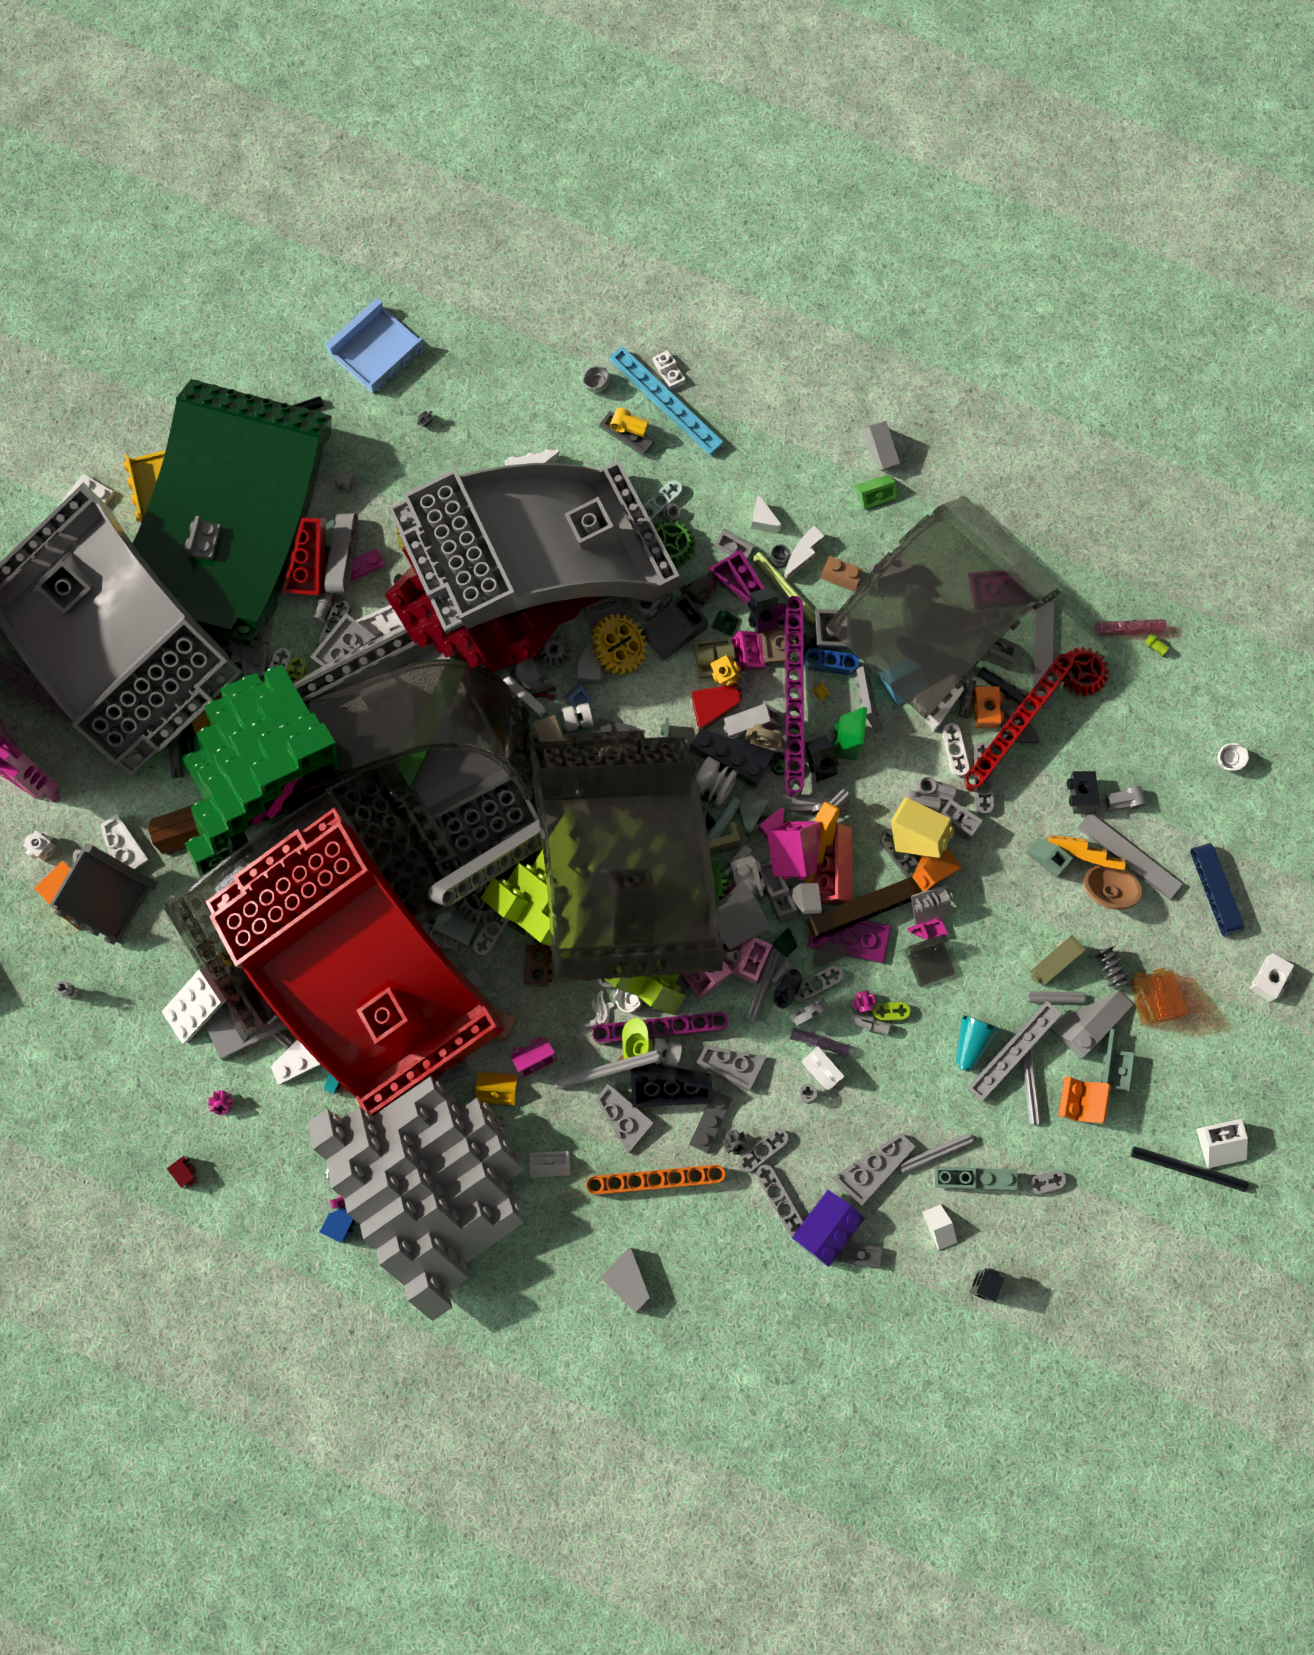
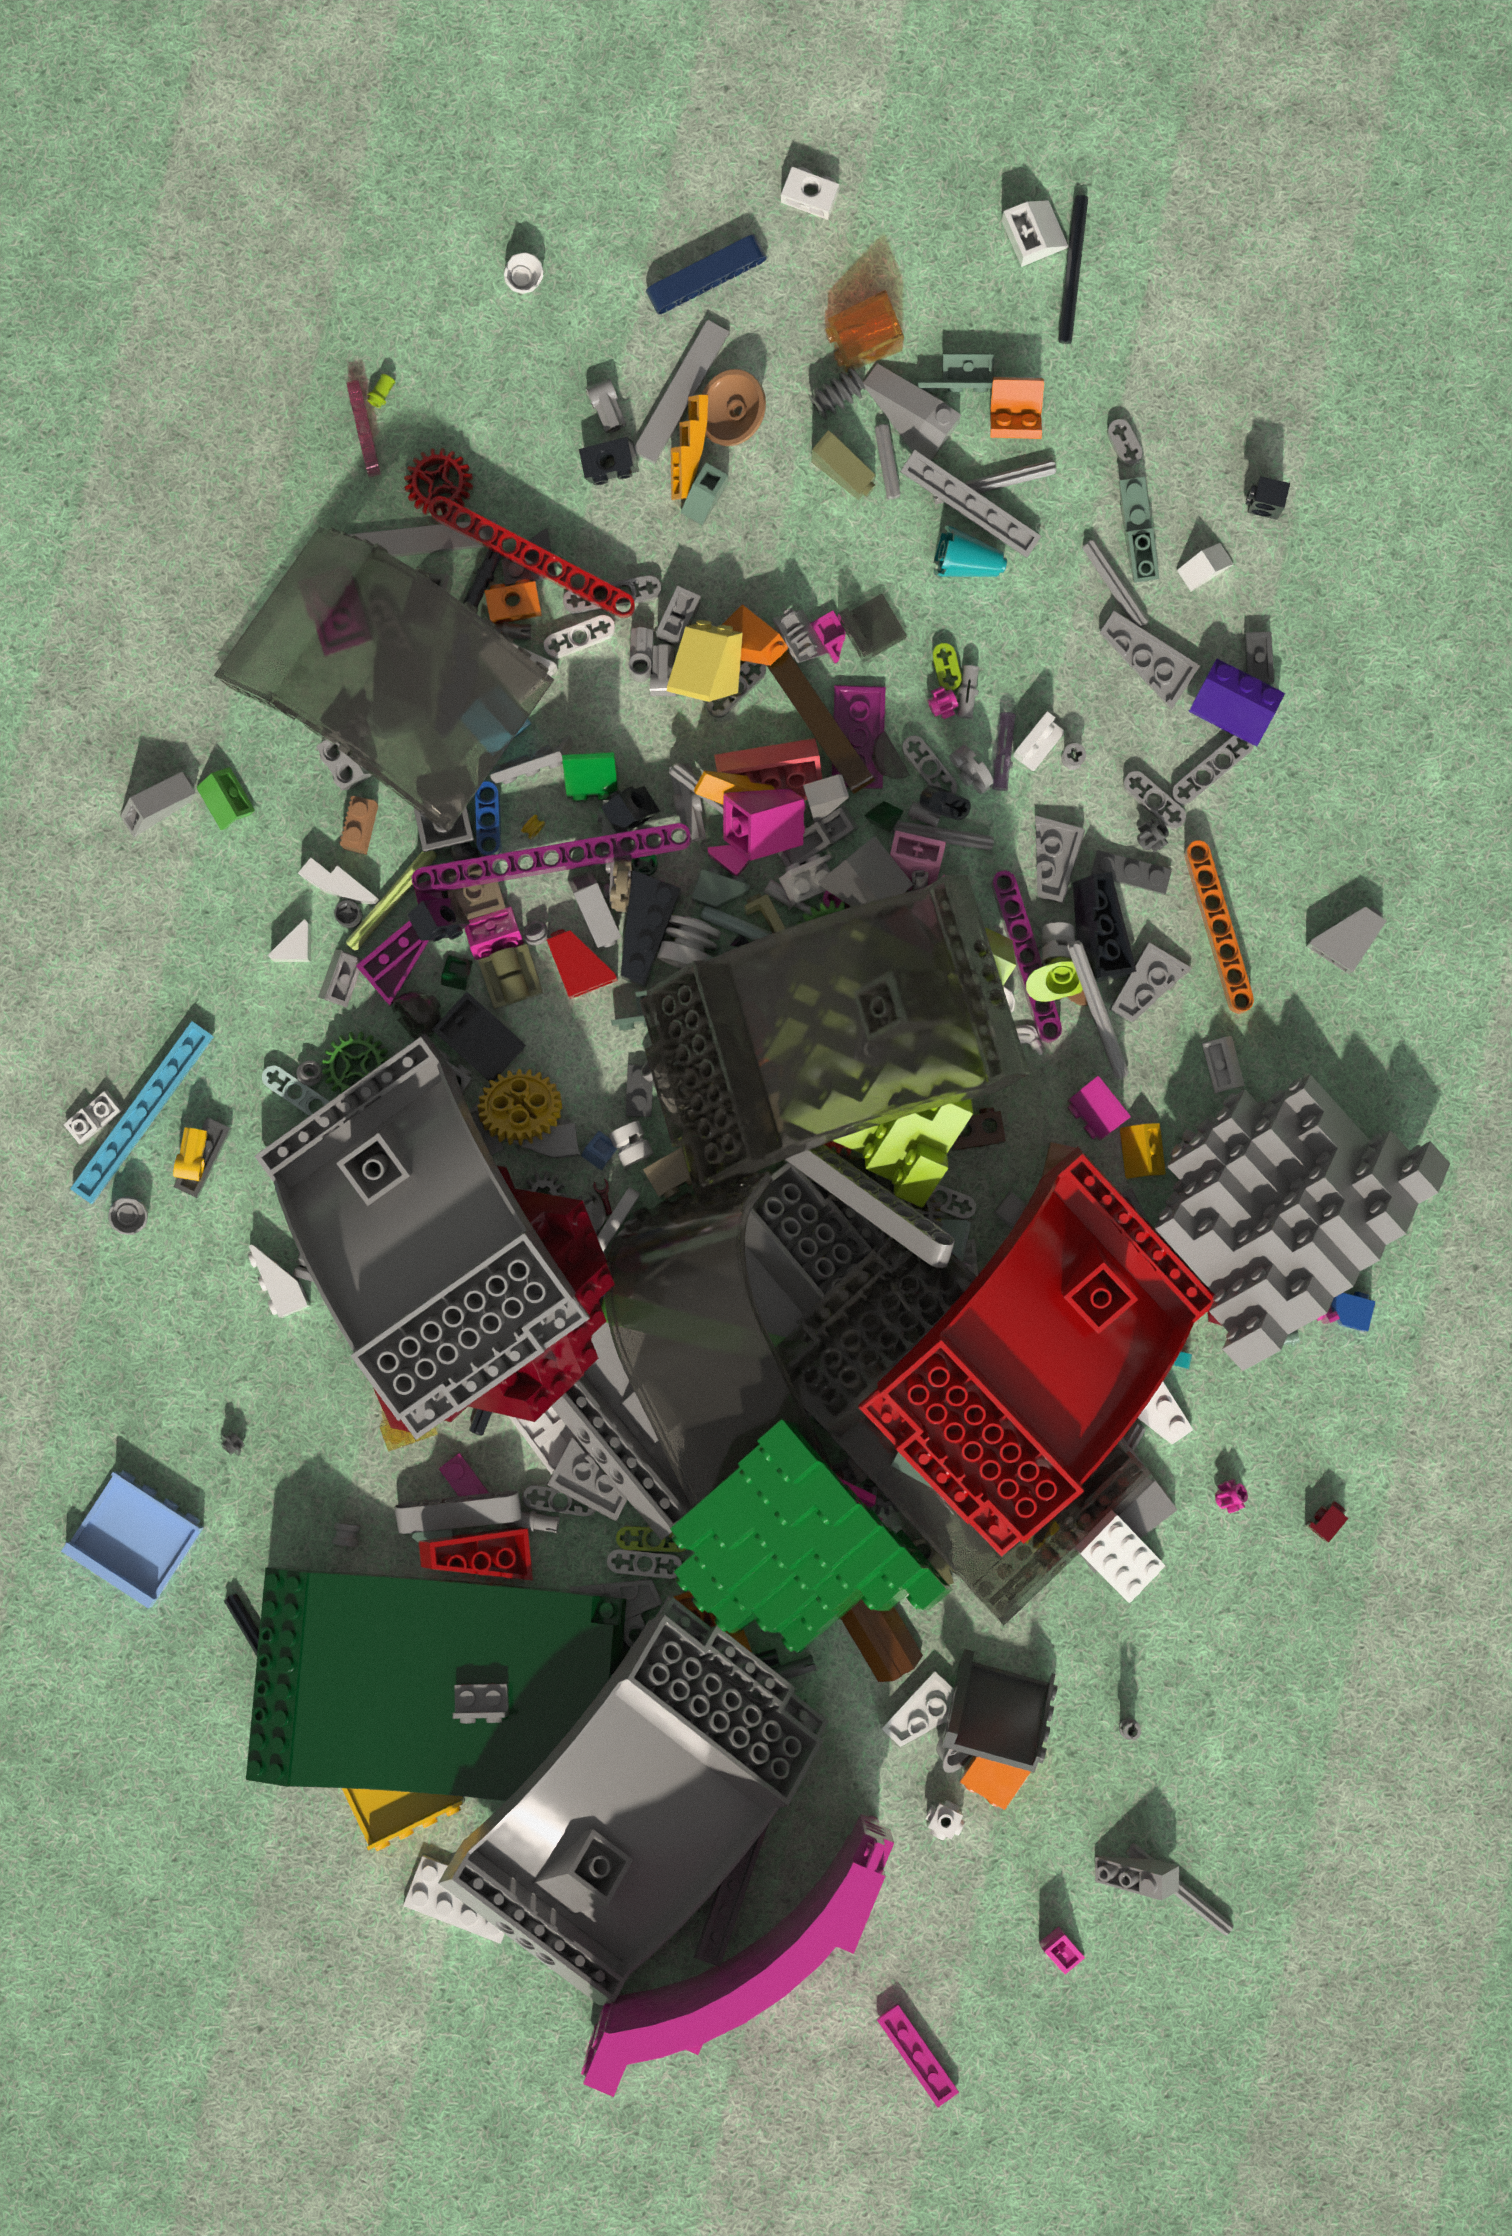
camera: 95 degrees left, 10 degrees up
yellow brick [710,655,741,687] -> none

